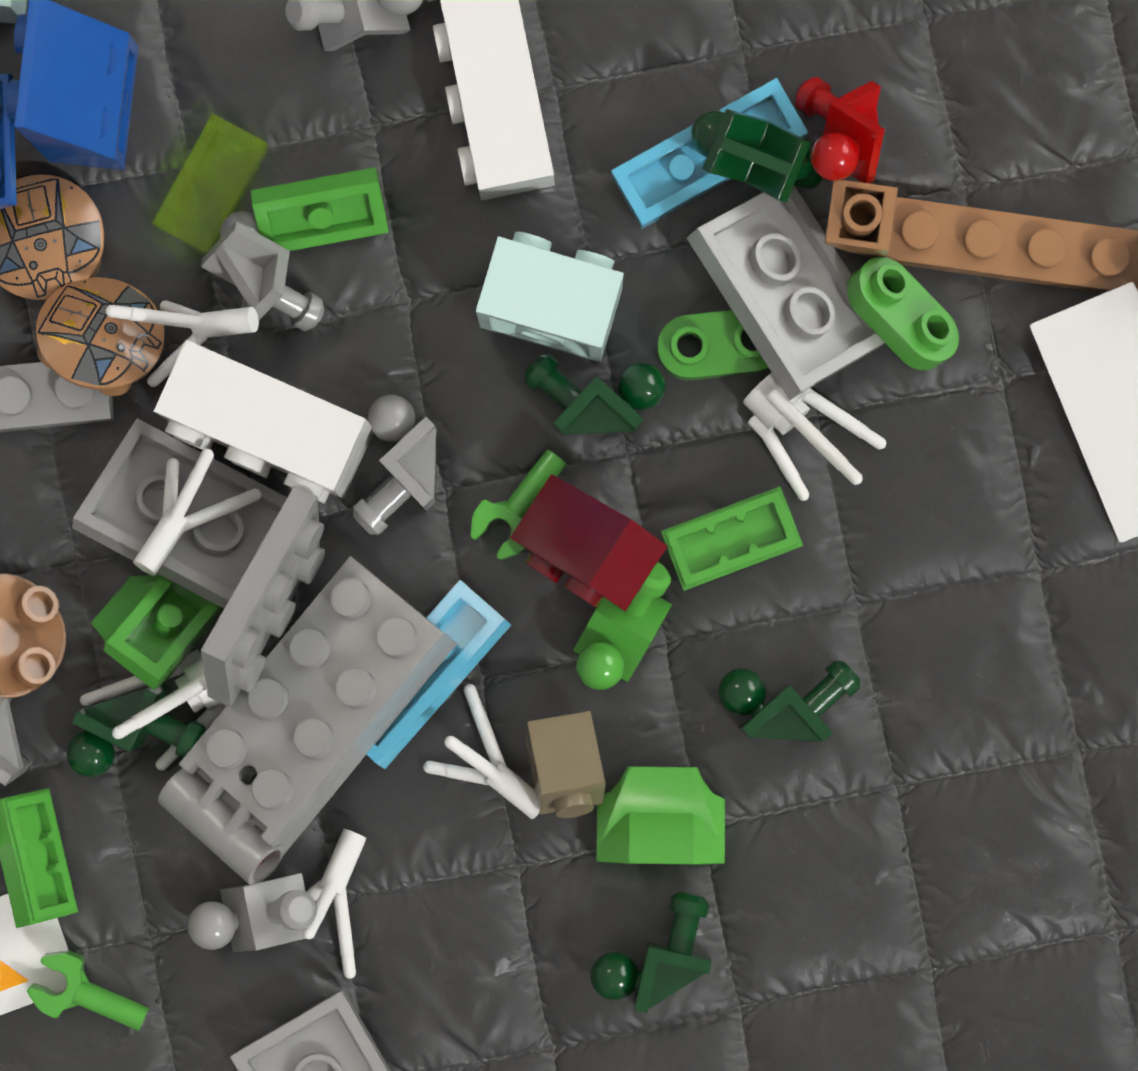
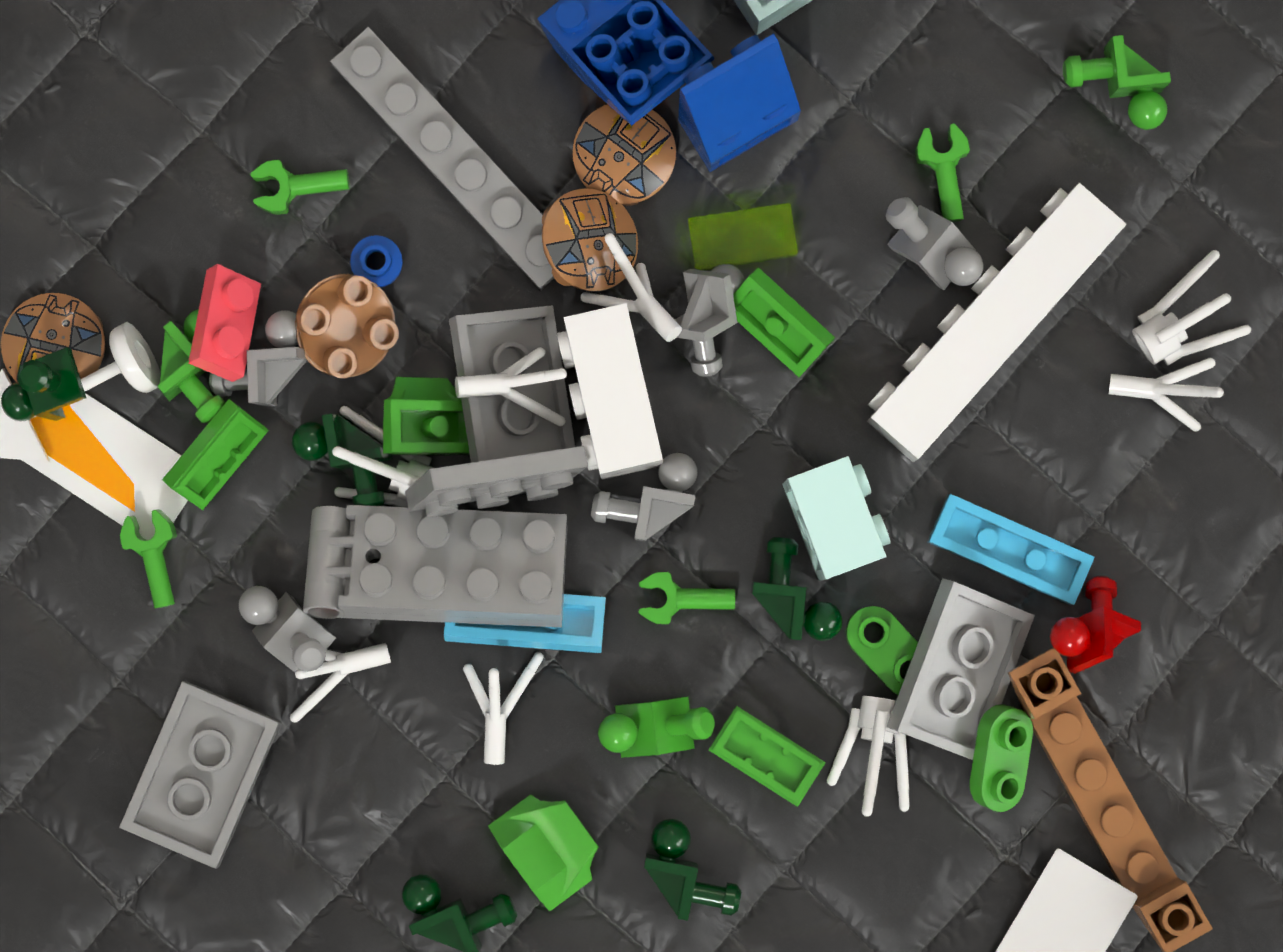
camera: 50 degrees right, 0 degrees up
dark red brick [510,474,668,611] -> none
dark tan brick [526,711,606,818] -> none
dark green piece [691,109,823,202] -> none

